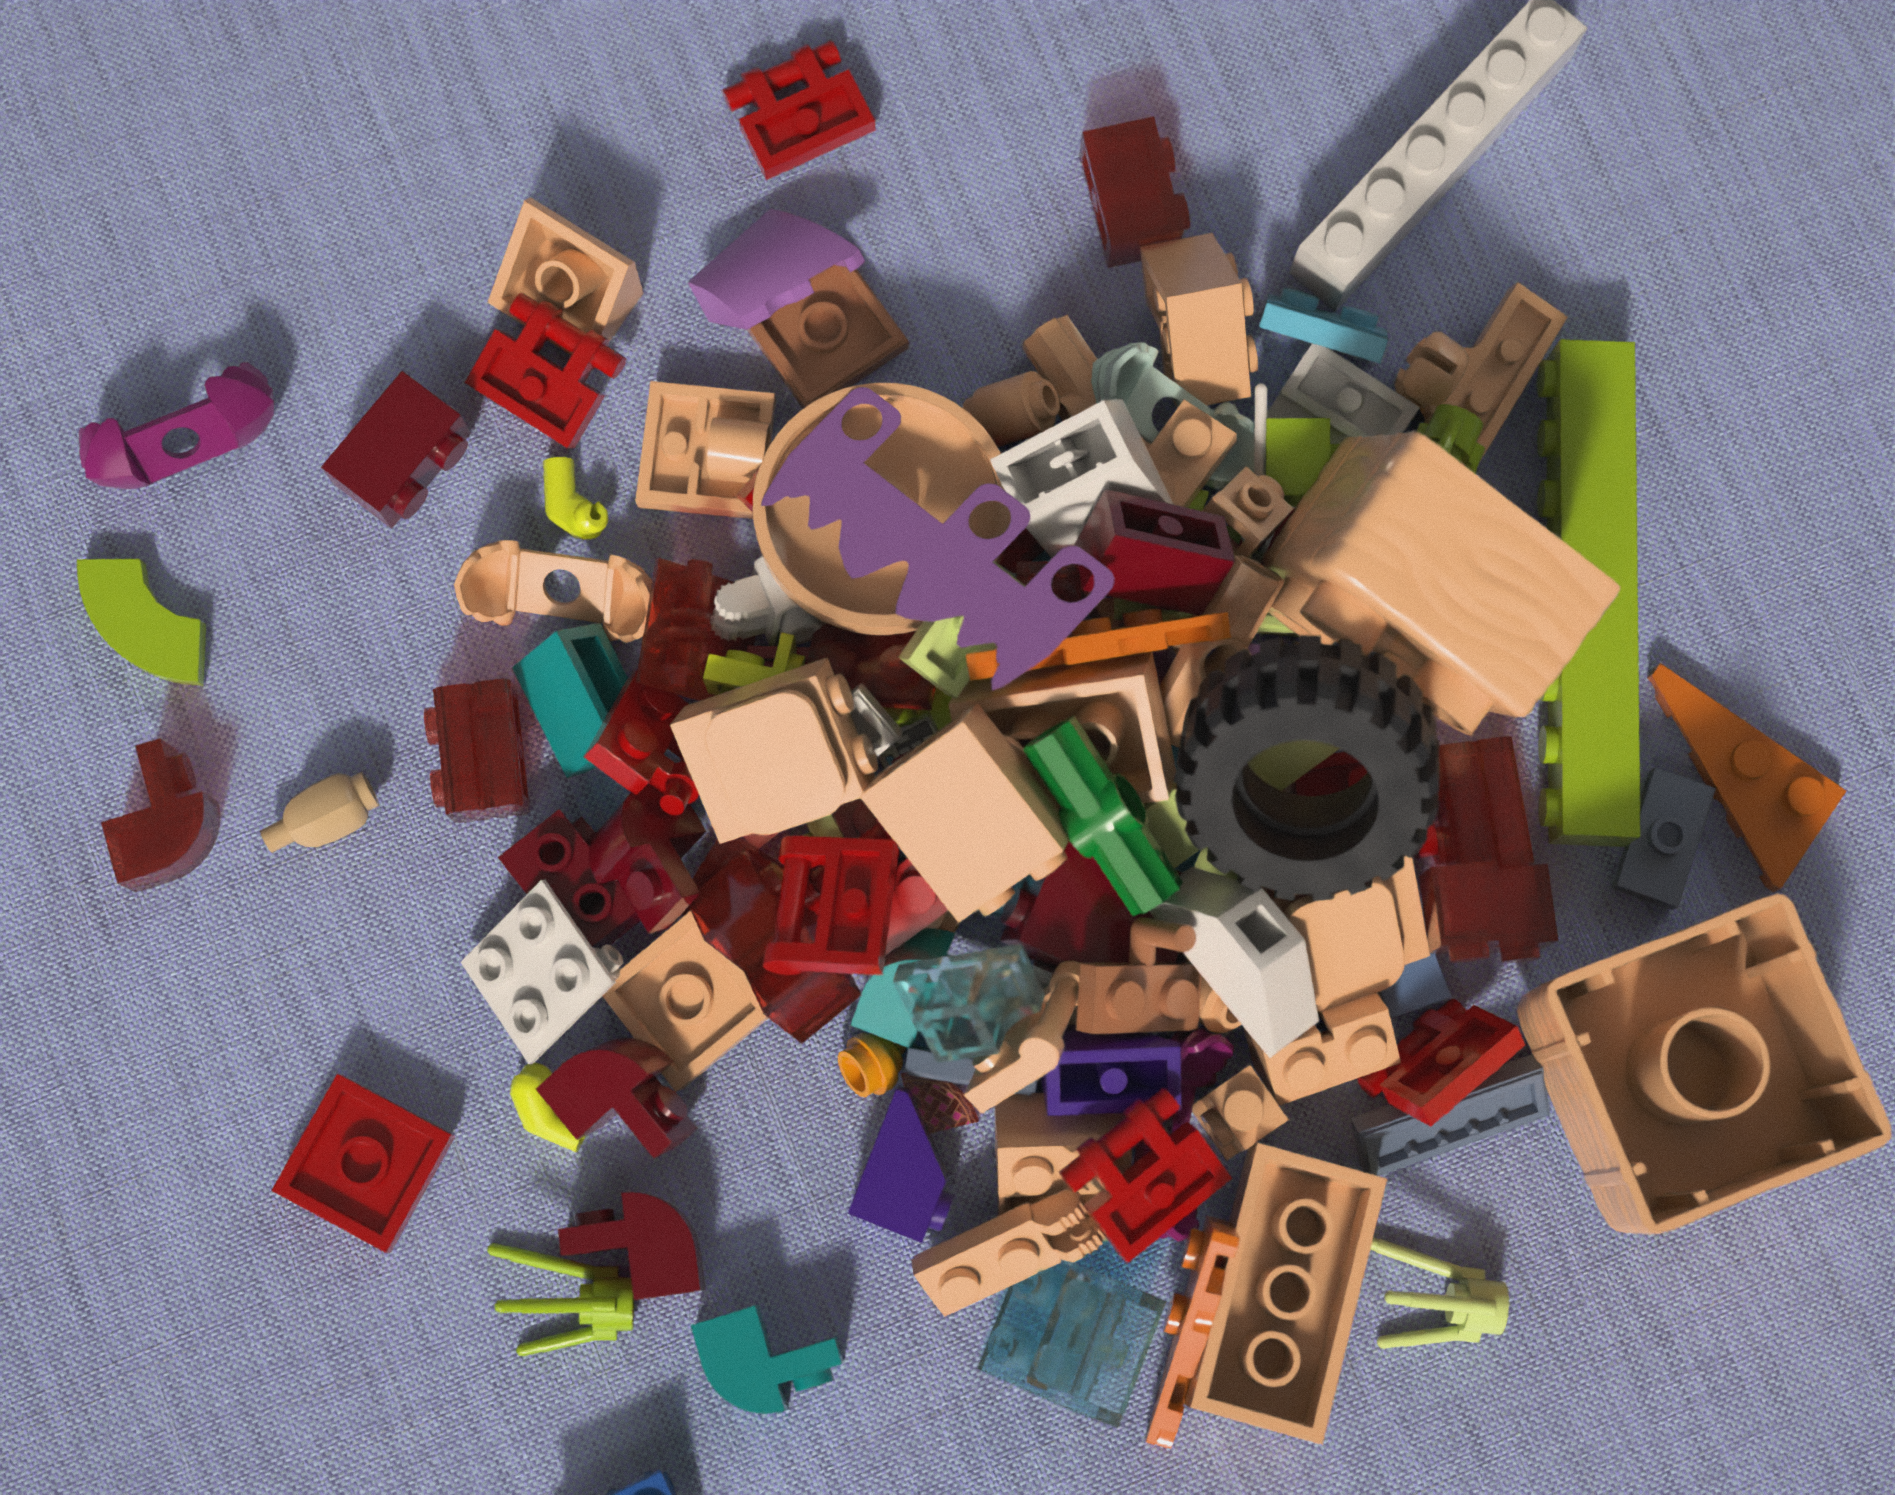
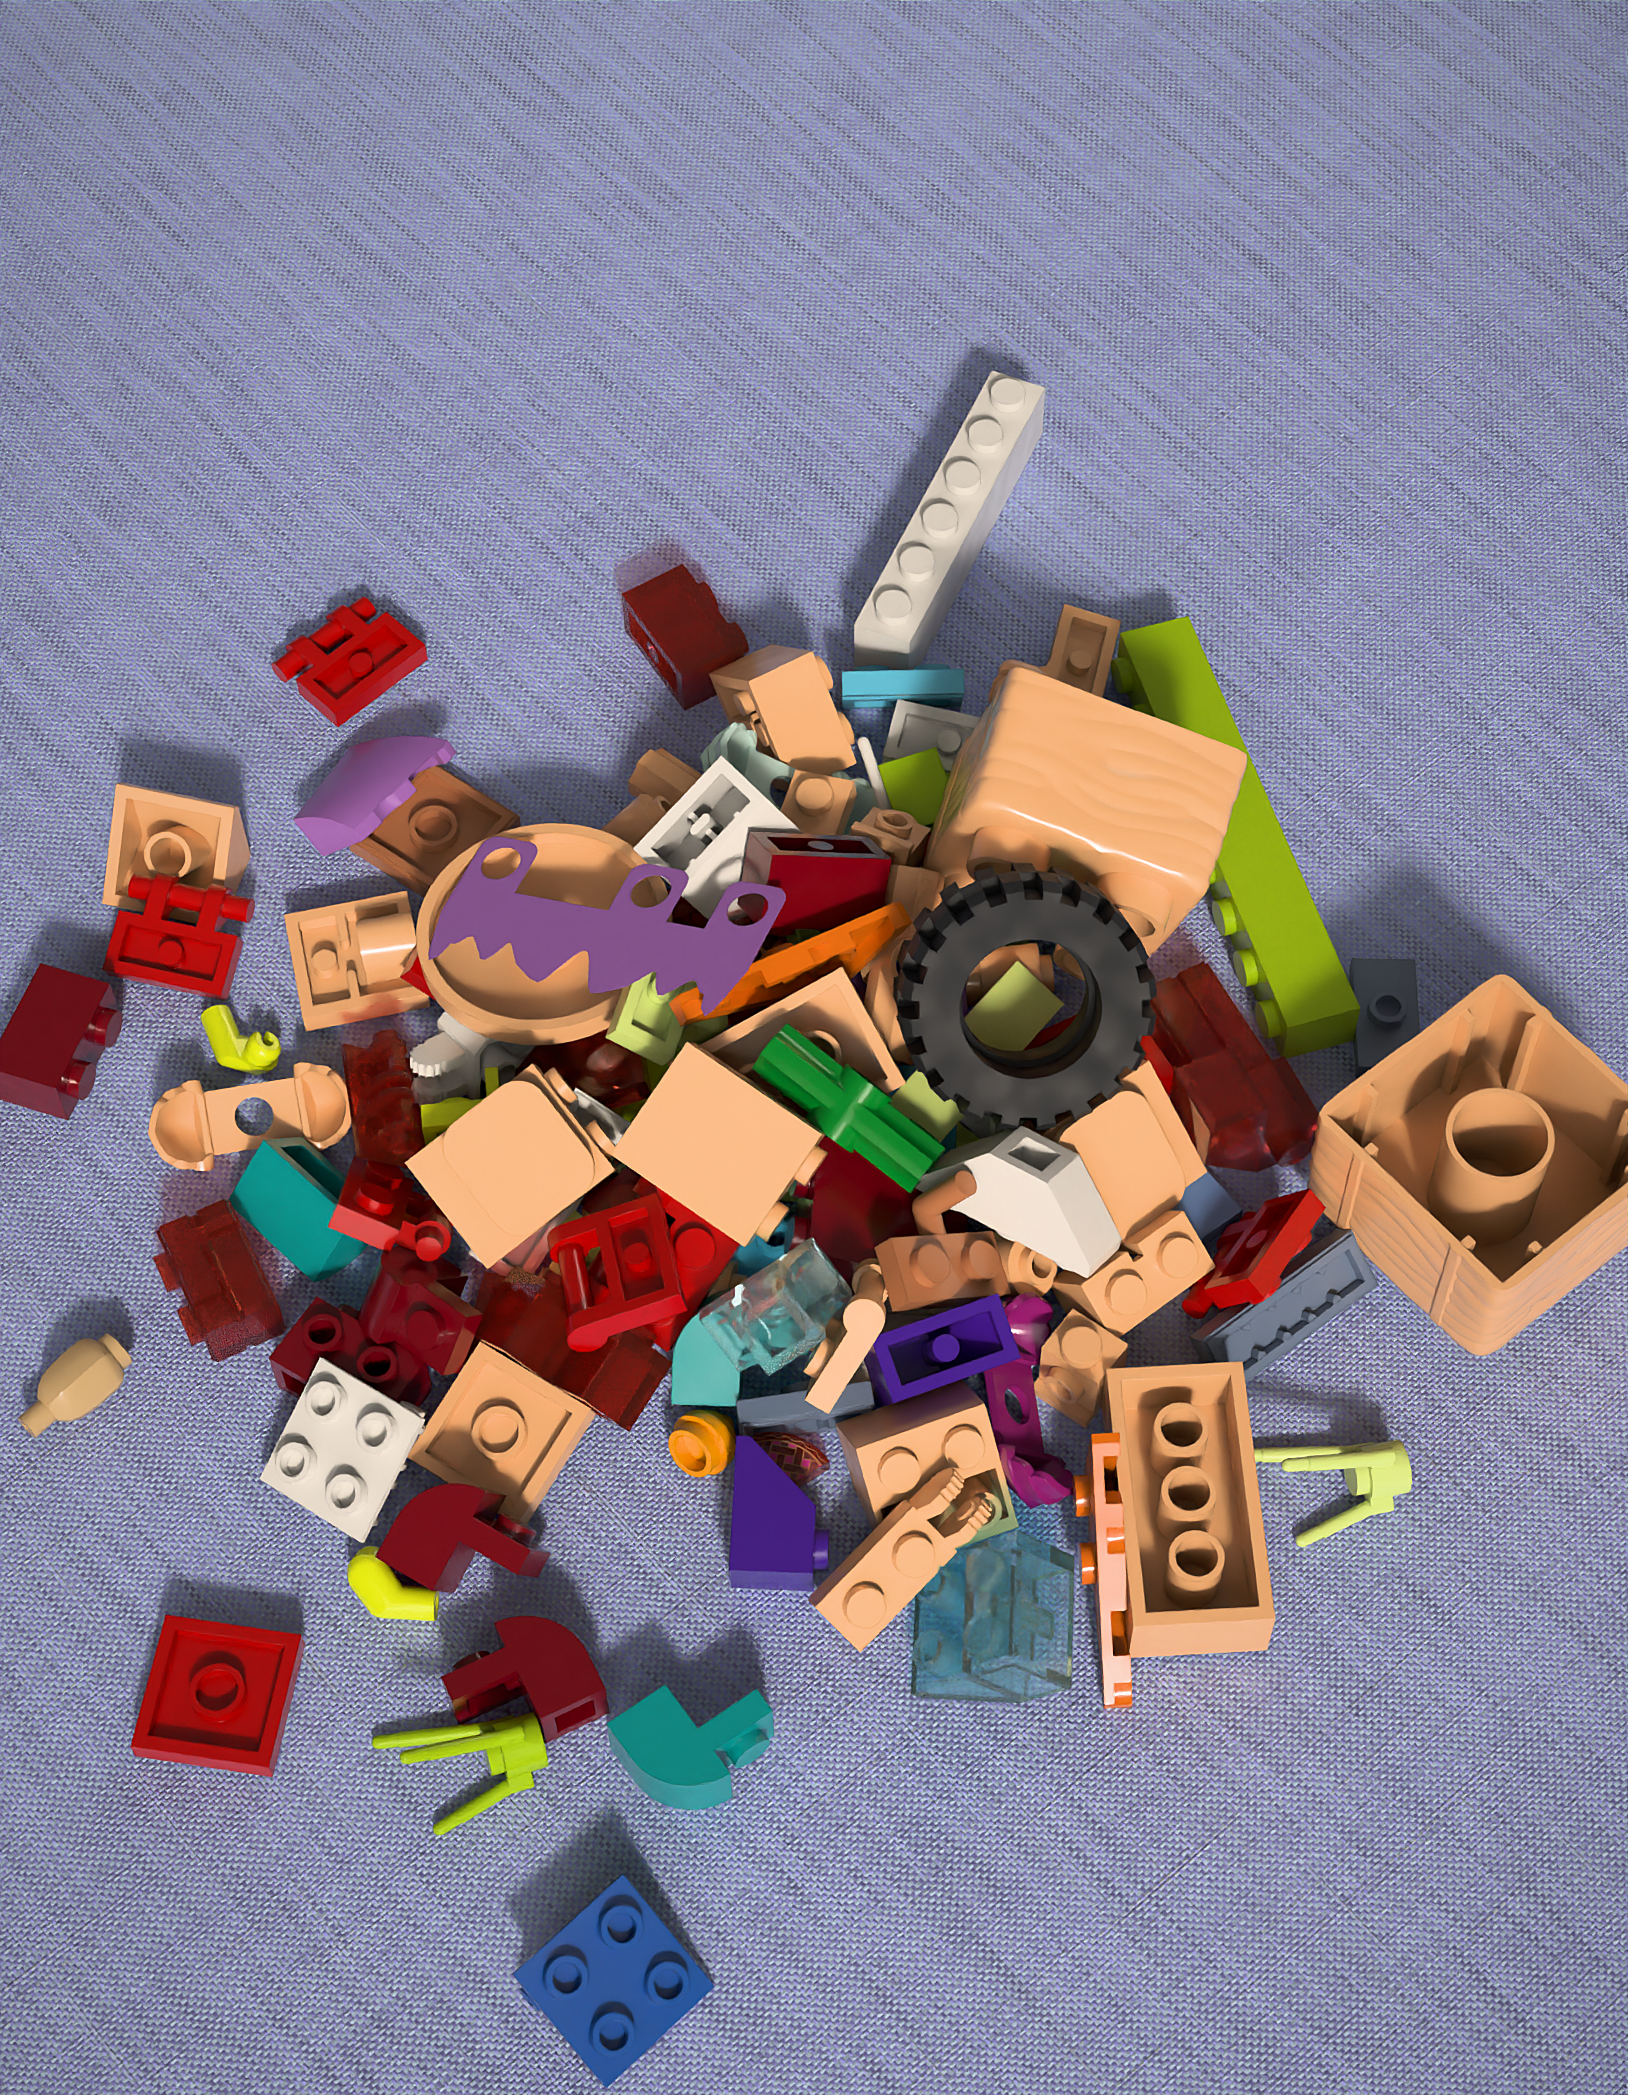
camera: 15 degrees left, 20 degrees down
red plate [1058,1087,1232,1263] -> none
orange wing [1647,663,1847,892] -> none

